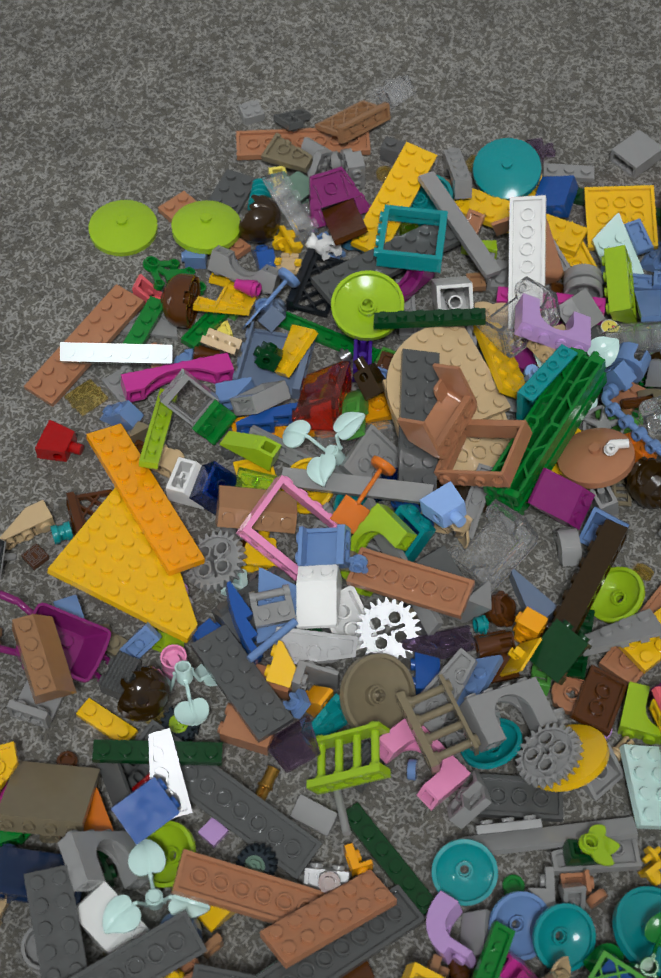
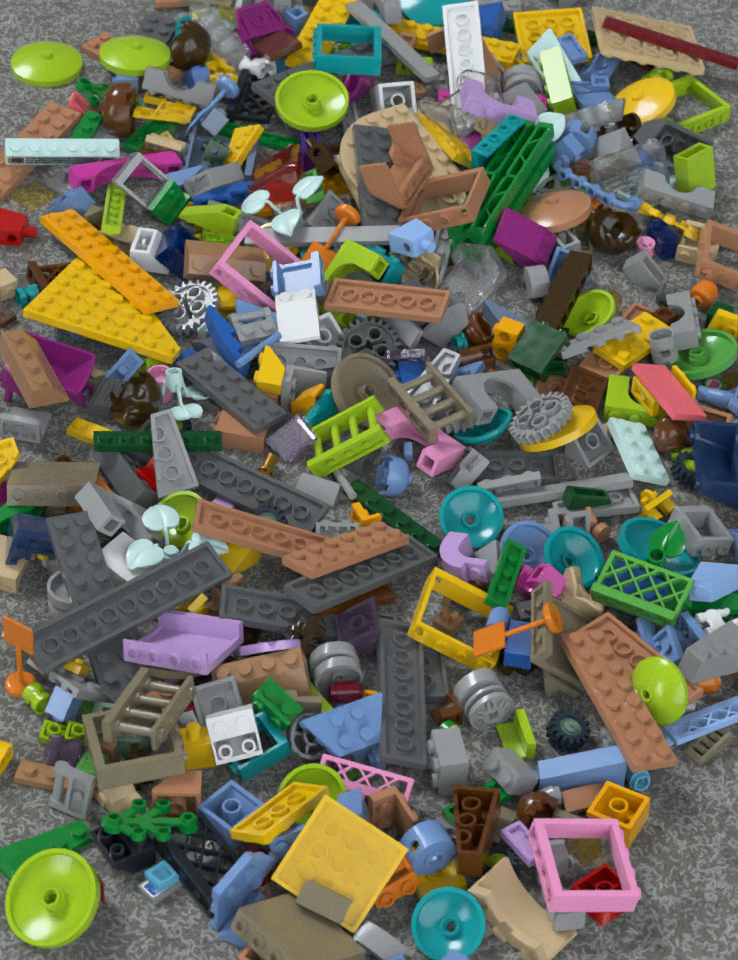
camera: 10 degrees left, 15 degrees down
blue brick [111,776,180,845] -> none
dark pink cone [234,279,262,298] -> none
medium blue tile [283,688,311,719] -> none
plate [318,871,340,894] -> none
medium blue plate [348,554,369,574] -> none
dark green plate [373,308,486,329] -> none
yellow piece [500,637,542,677] -> none
lime plate [578,825,620,866] -> none
white arm [604,439,629,456] -> none
none -> clear yellow tile [217,5,235,21]
none -> medium blue brick [284,5,309,36]
none -> medium blue cylinder [375,454,412,497]

